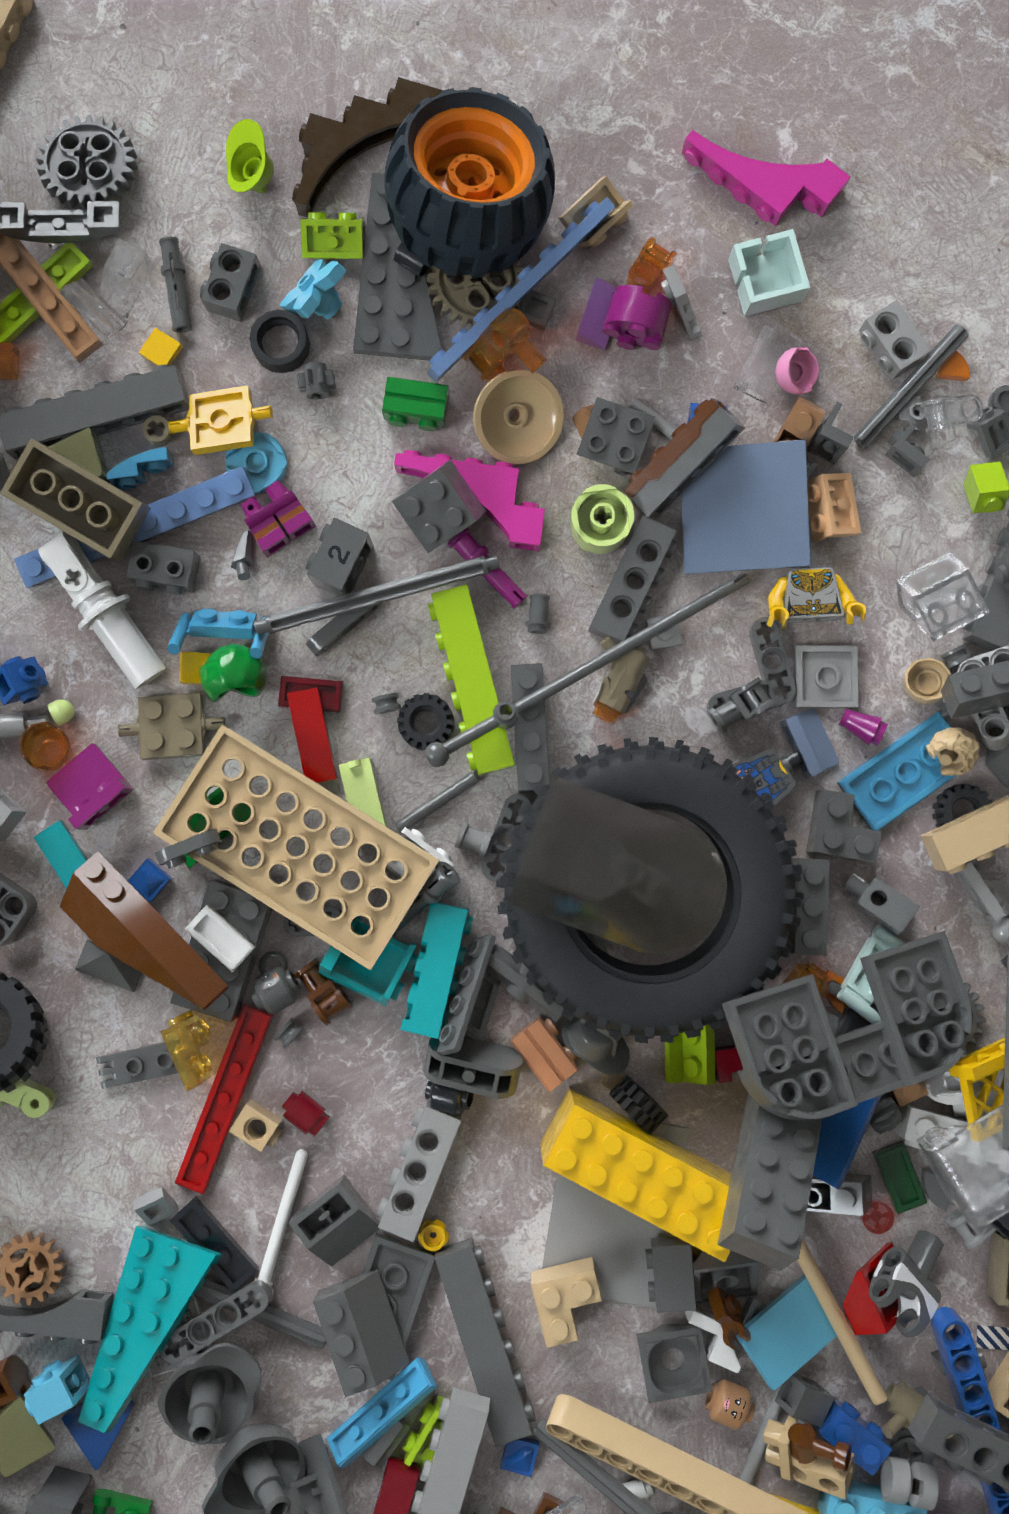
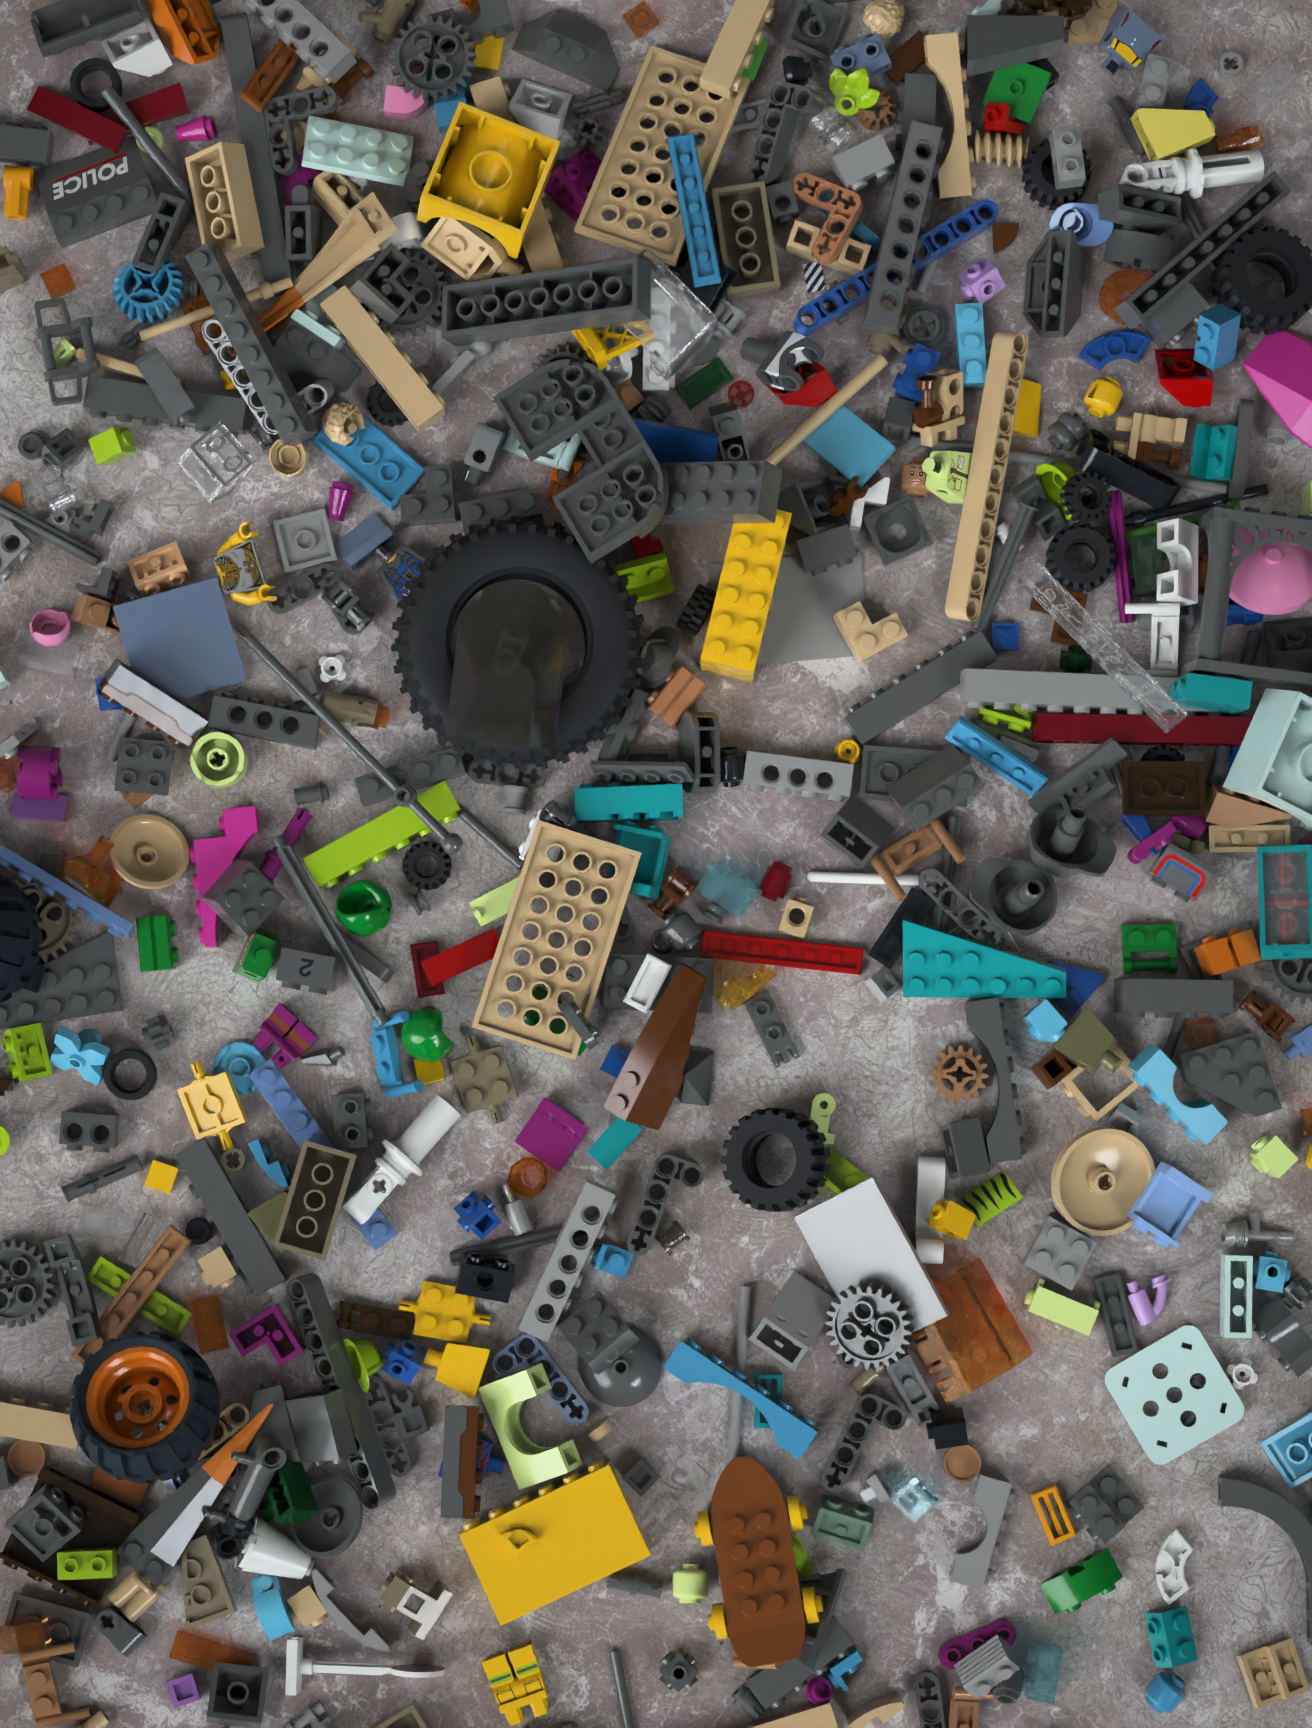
camera: 100 degrees left, 0 degrees up
yellowish green hinge [47,699,75,726] -> none
light grey wheel [880,1456,939,1511] -> none
none -> black plate [185,1217,213,1245]
none -> tan brick [197,1246,240,1290]
none -> green torso [232,927,281,982]
none -> white plate [318,654,347,683]
none -> green piece [335,880,392,937]
none -> clear light blue piece [695,861,758,920]
none -> medium nougat plate [870,818,966,902]
none -> yellowish green torso [922,451,972,504]

